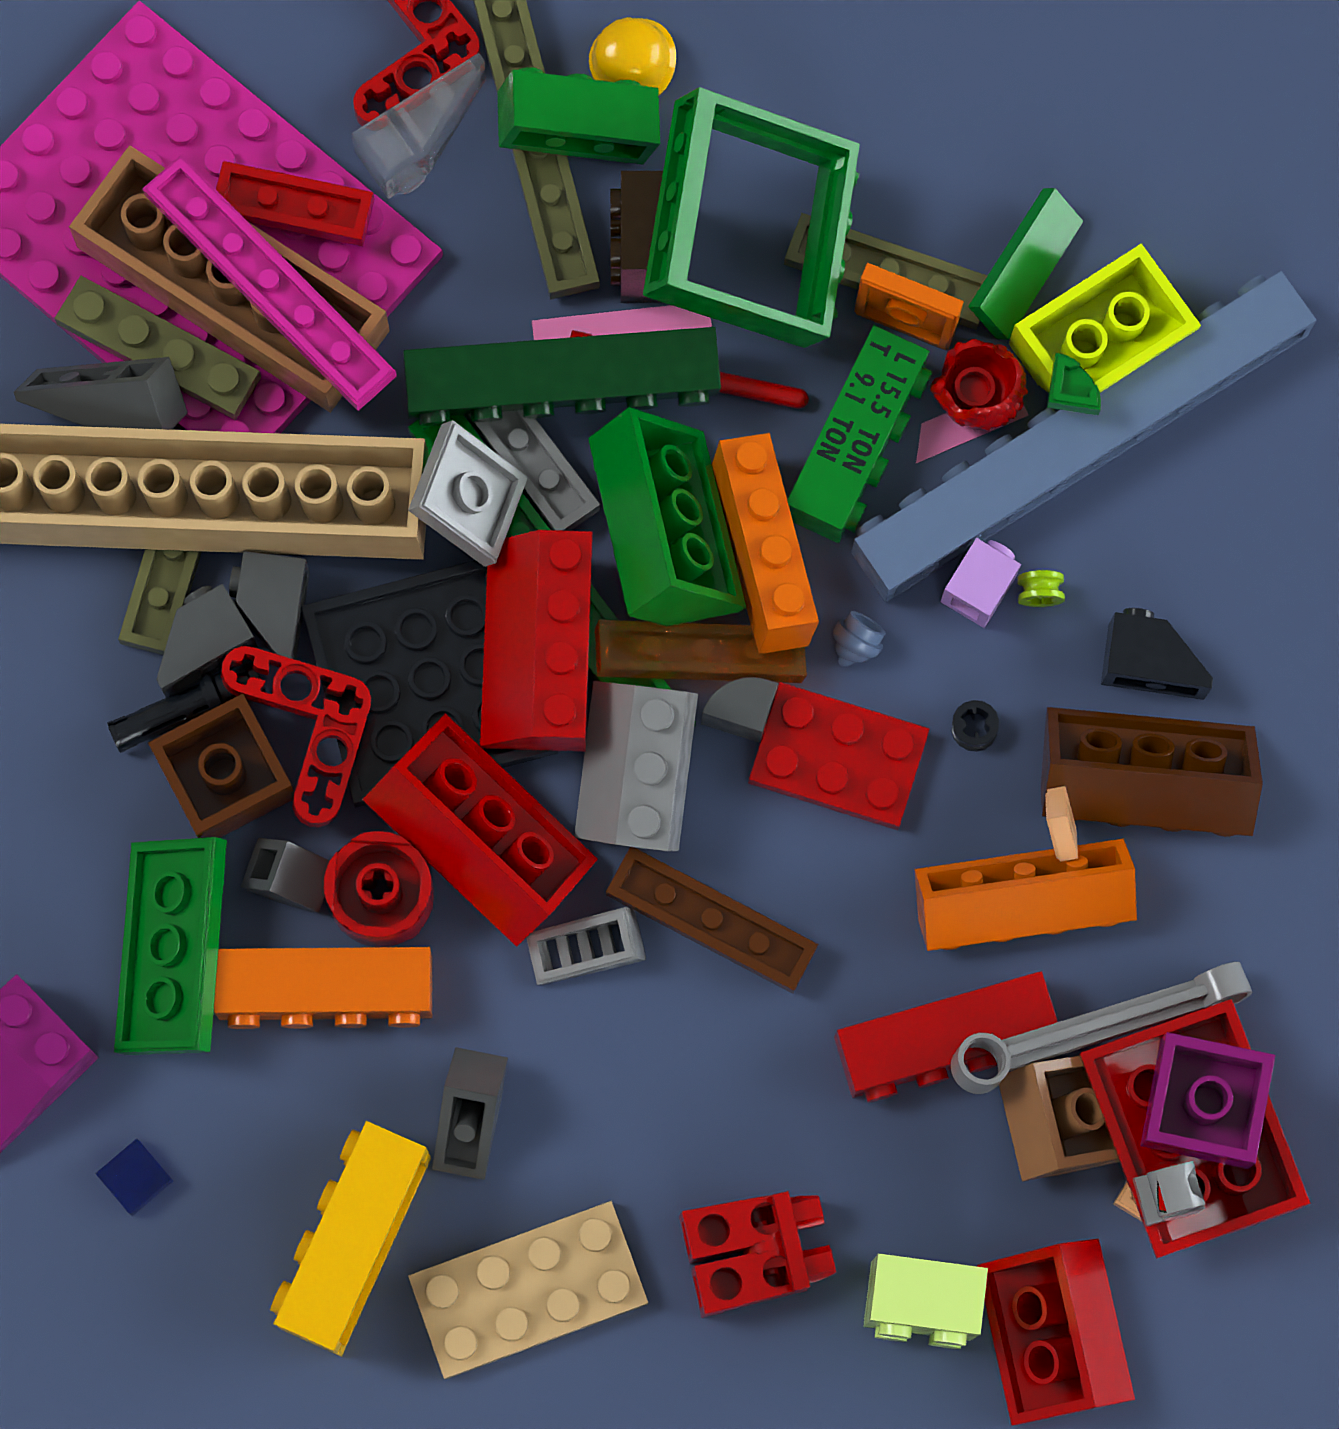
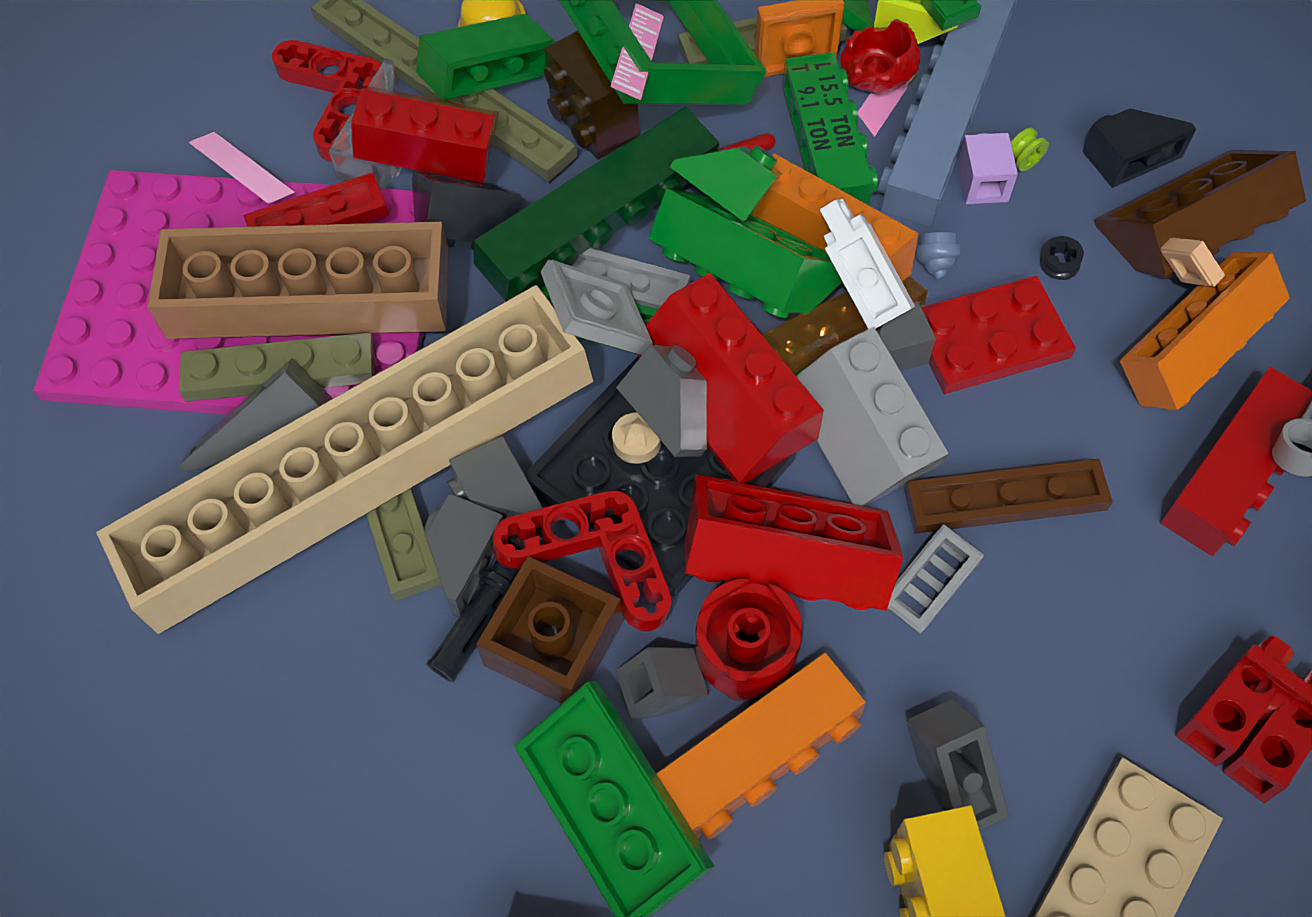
camera: 30 degrees left, 15 degrees down
dark pink tile [142,155,397,411] -> none
none -> bright pink sticker [188,132,295,204]
none -> red slope [351,86,499,183]
none -> black slope [412,171,521,250]
none -> bright pink sticker [610,3,664,100]
none -> tan tile [612,413,661,464]
none -> dark grey slope [616,345,707,457]
none -> green slope [670,145,782,222]
none -> white hinge [820,199,915,329]

